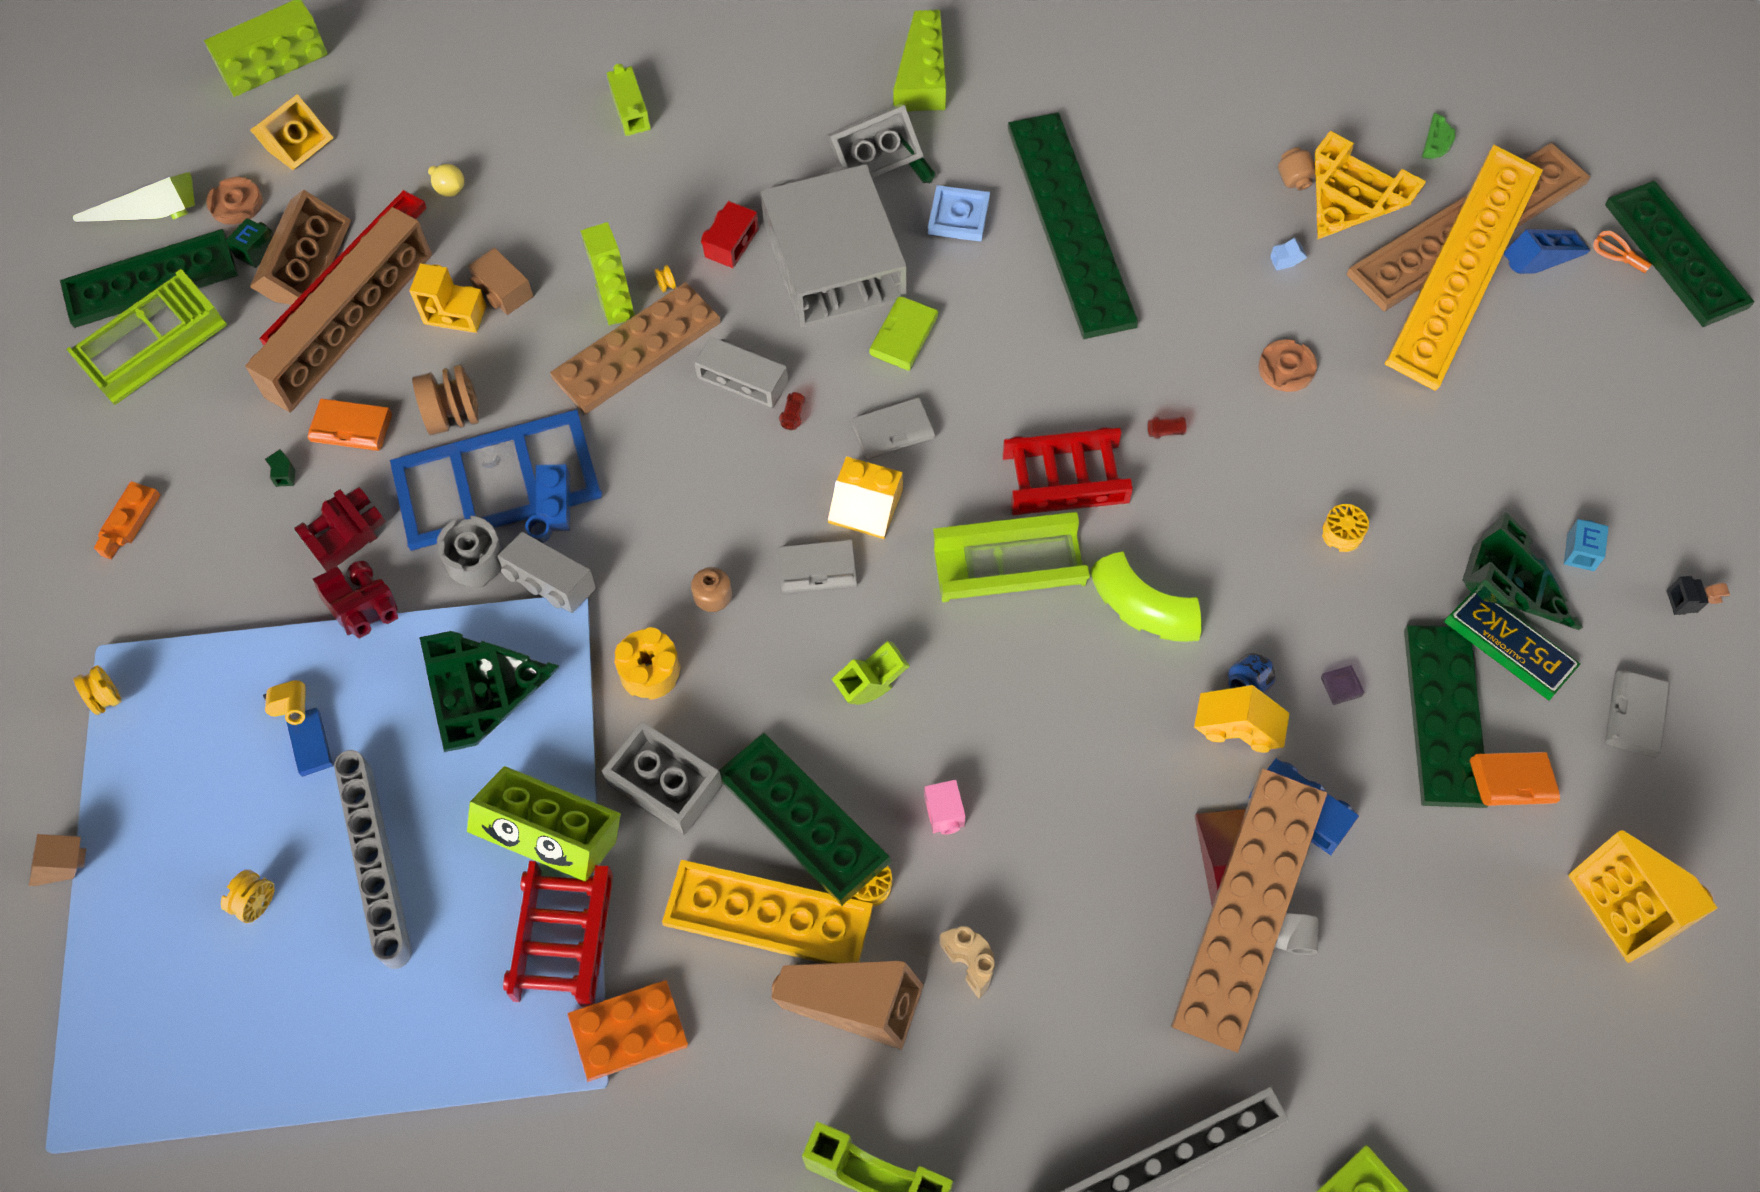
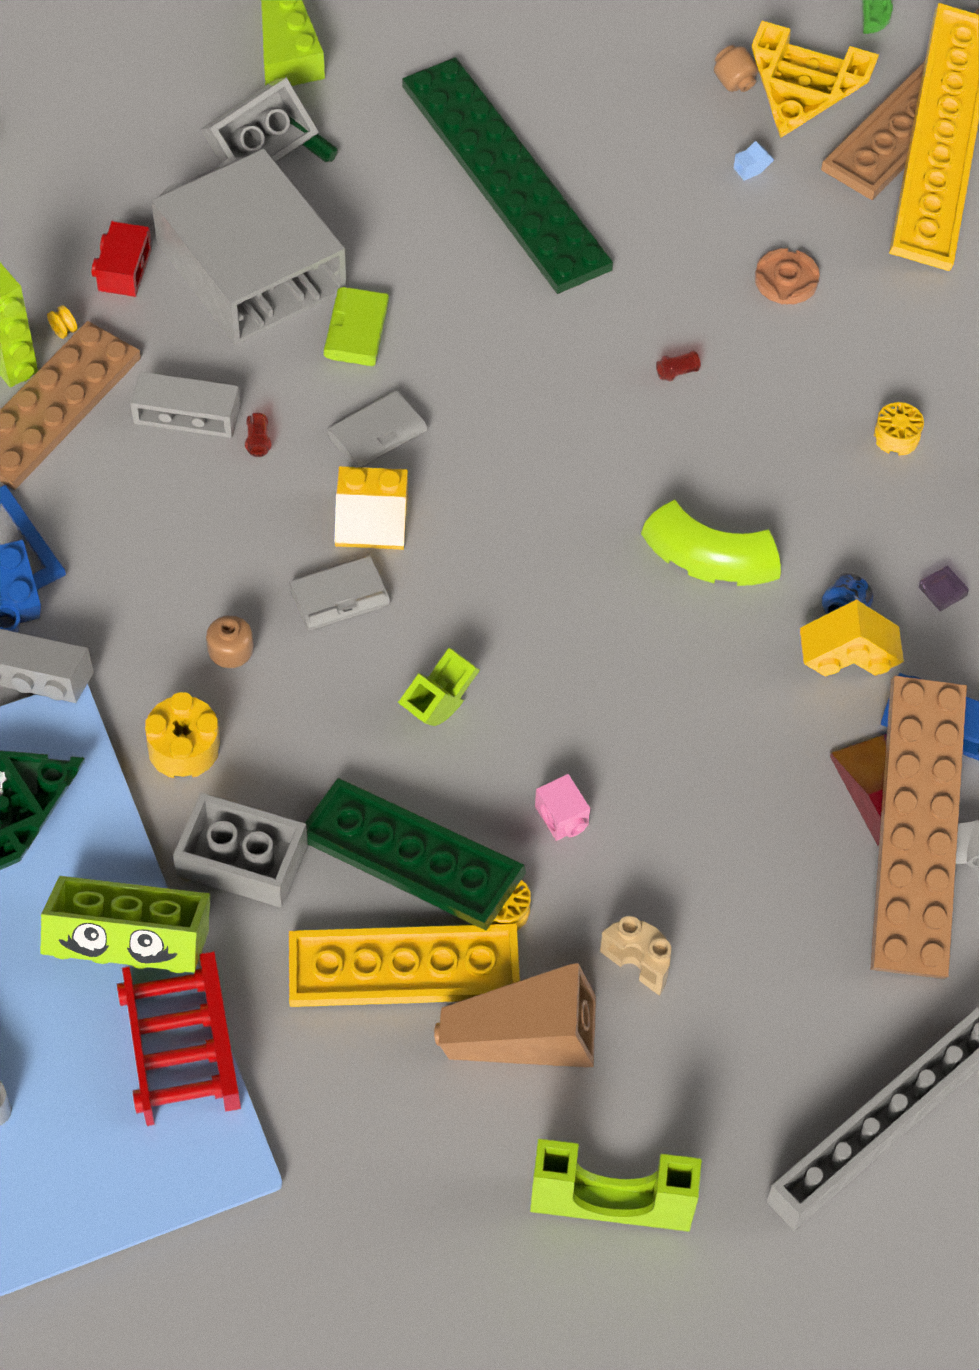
camera: 20 degrees left, 5 degrees down
orange plate [567,980,688,1082] -> none
light blue plate [928,185,990,242] -> none
lime piece [933,512,1090,602] -> none
red fence [1002,427,1133,516] -> none

